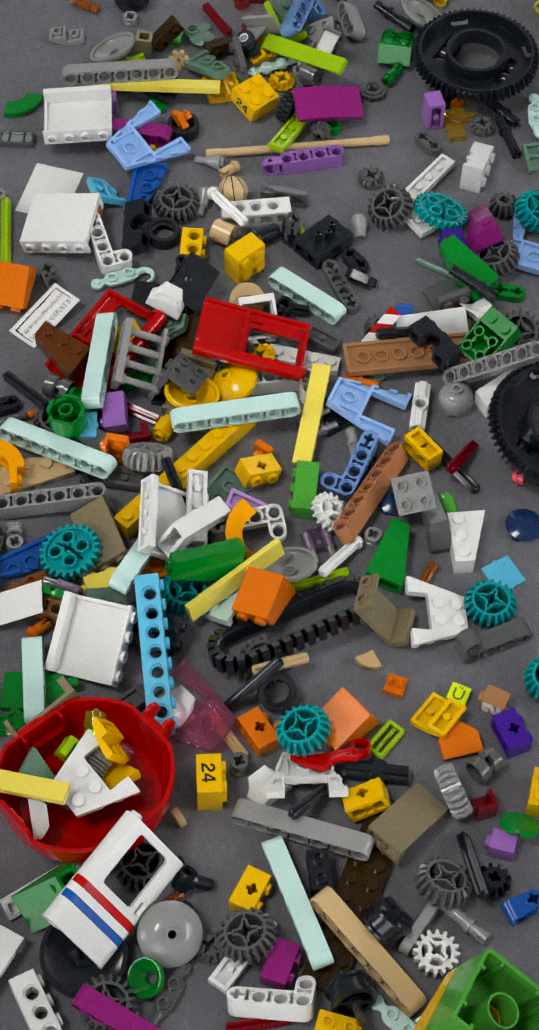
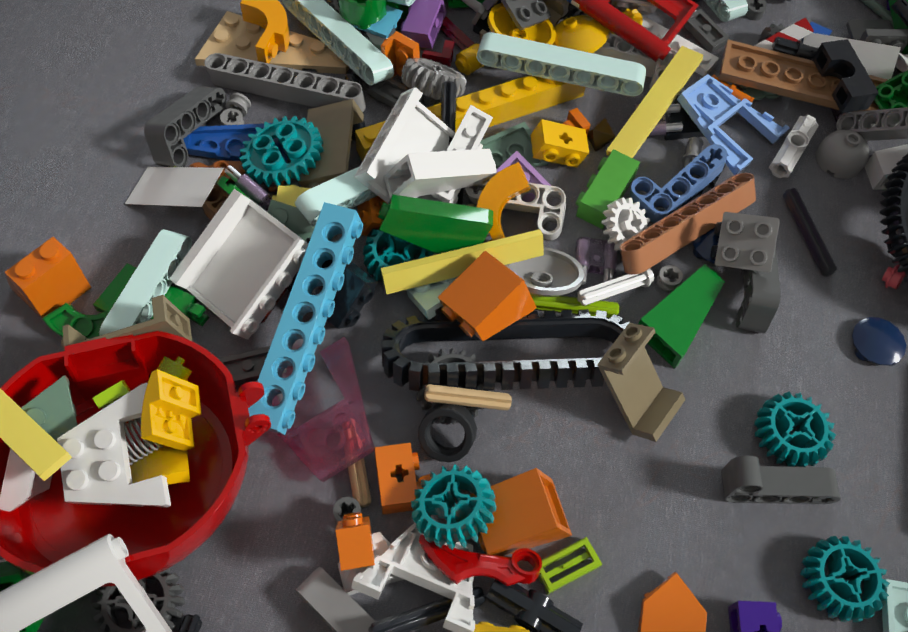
camera: 20 degrees right, 5 degrees up
orange pin [25,617,52,637] -> none
white slope [157,685,196,731] -> none
tan tile [170,806,188,828] -> none
yellow brick [196,753,227,811] -> none
black axle [222,656,284,713] -> none
tan tile [355,650,382,671] -> none
orange tile [382,673,408,699] -> none
yellow brick [403,426,443,471] -> none
white wing [404,576,468,648] -> none
yellow slope [410,692,467,738] -> none
dark orange axle [419,561,438,584] -> none
bright green cone [439,492,458,516] -> none
dark red axle [445,440,479,474] -> none
neon yellow tile [446,682,472,706] -> none
white wedge [447,510,485,574] -> none
medium nougat brick [477,684,511,715] -> none
medium azure piece [480,555,526,590] -> none
none -> orange brick [336,512,375,571]
none -> dark brown slope [587,118,616,152]

